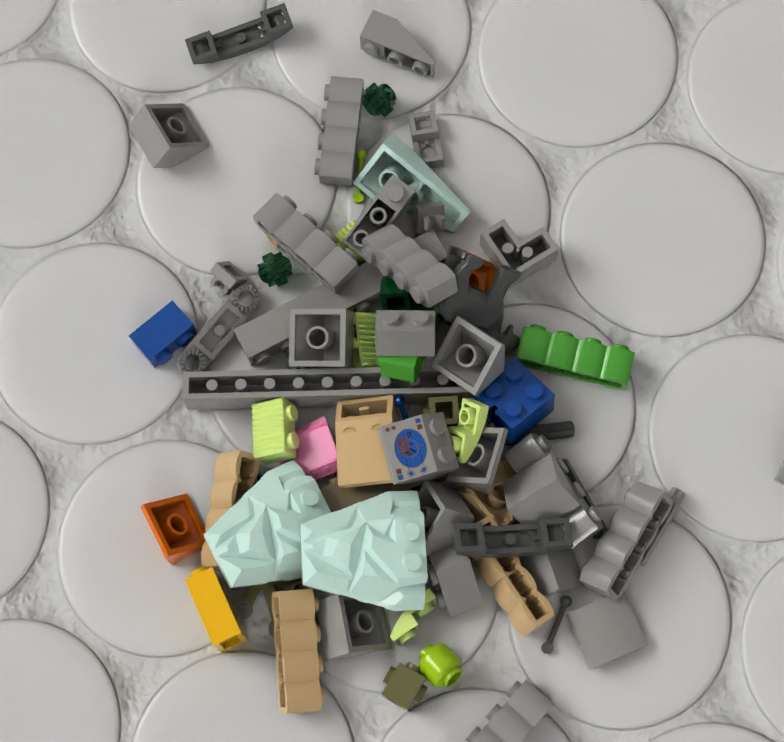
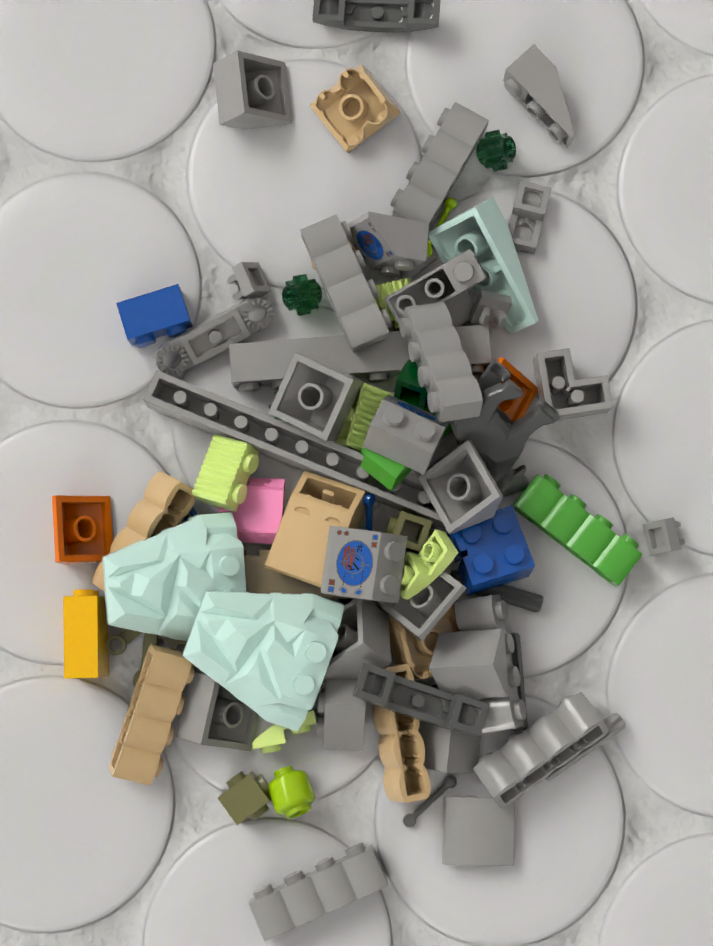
camera: 20 degrees right, 10 degrees up
none -> tan slope [310,64,401,153]
none -> light grey slope [348,211,429,277]
none -> light grey tile [643,517,685,556]

